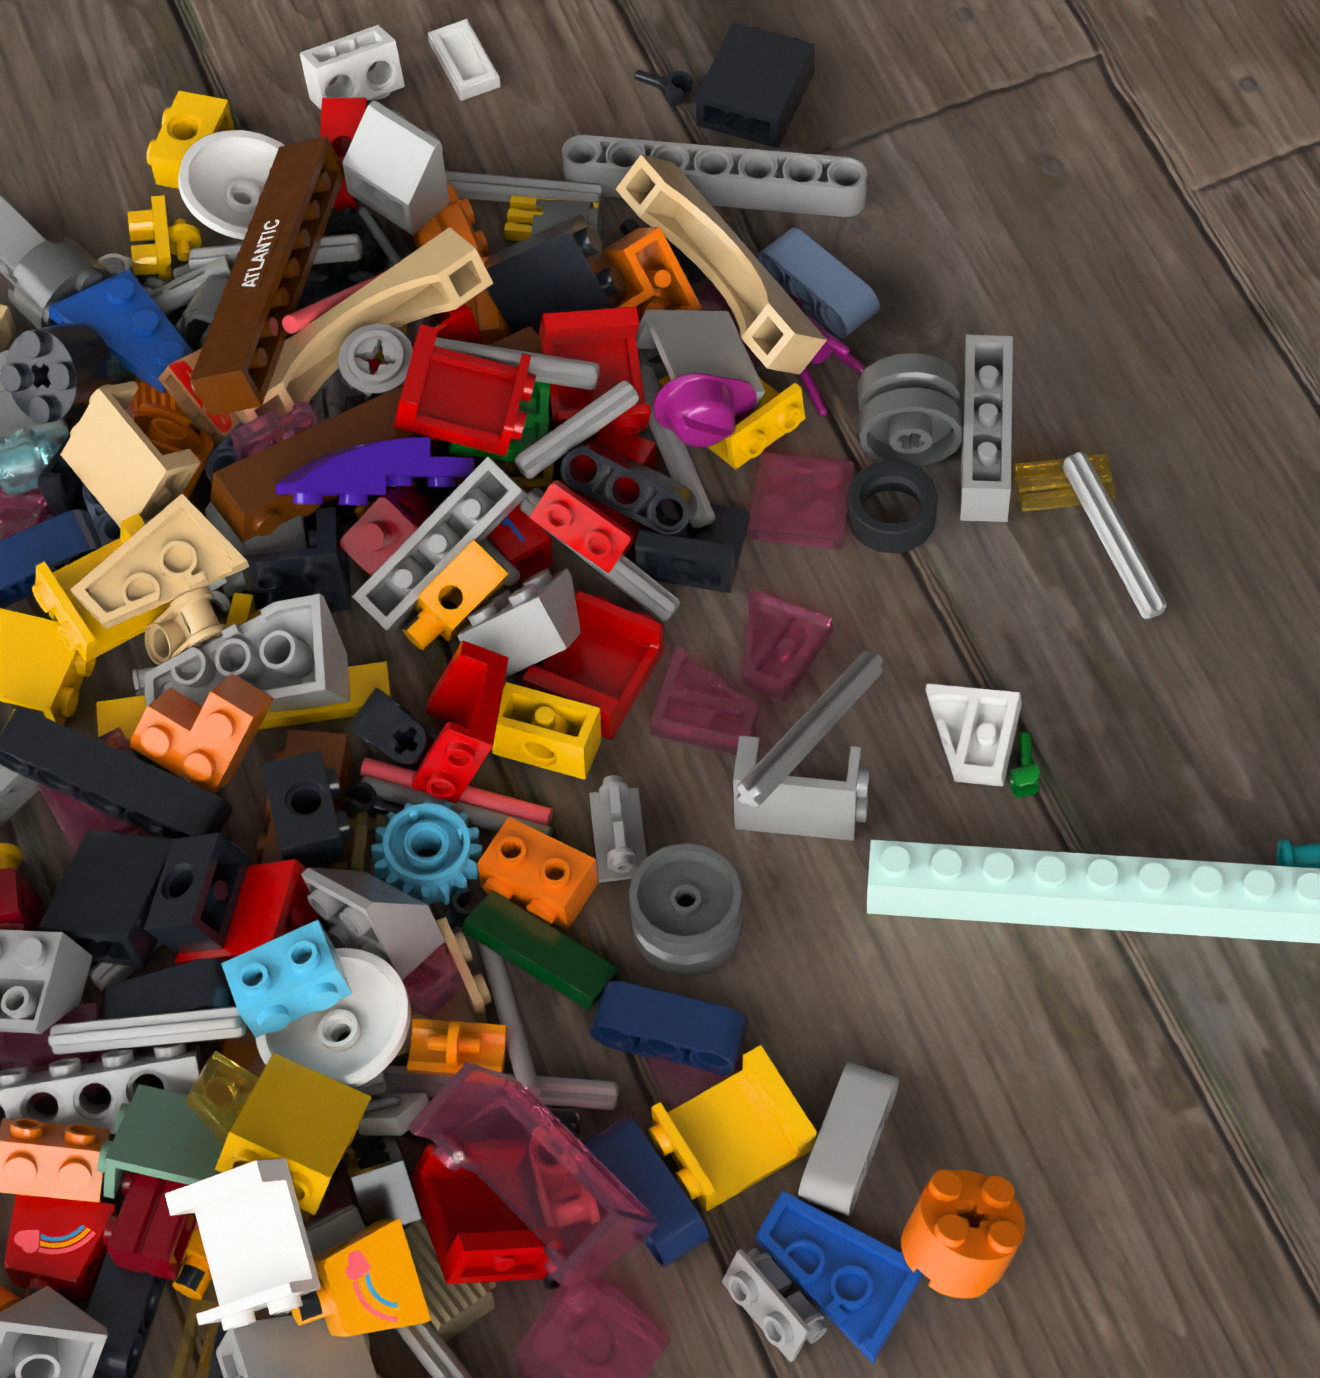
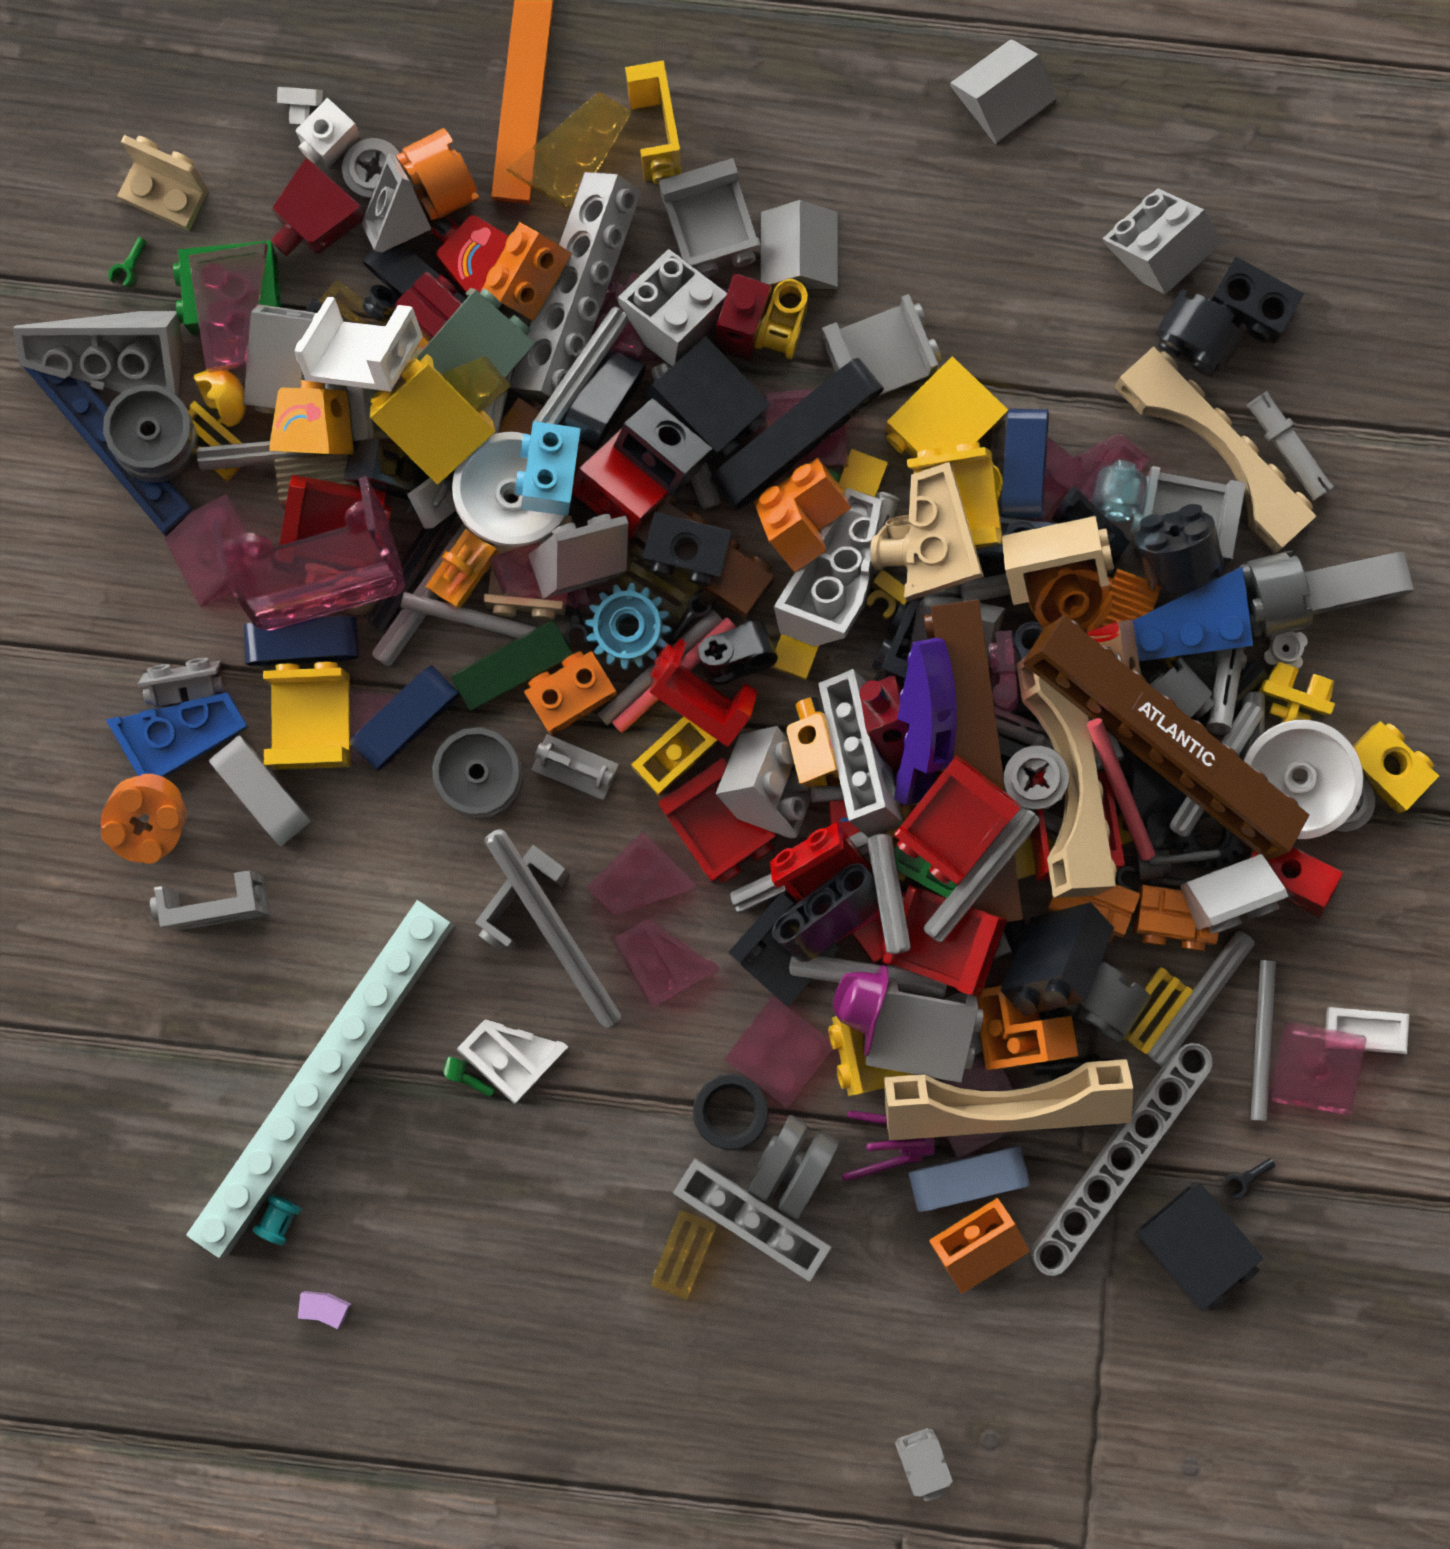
camera: 120 degrees right, 25 degrees up
white brick [300,25,405,110] -> none
light grey axle [1063,452,1167,620] -> none
none -> light grey panel [150,870,270,931]
none -> black bush [362,285,400,323]
none -> light grey brick [895,1428,953,1501]
none -> orange brick [929,1198,1030,1294]
none -> light grey bar [1250,960,1276,1121]
none -> clear pink plate [1269,1021,1367,1115]

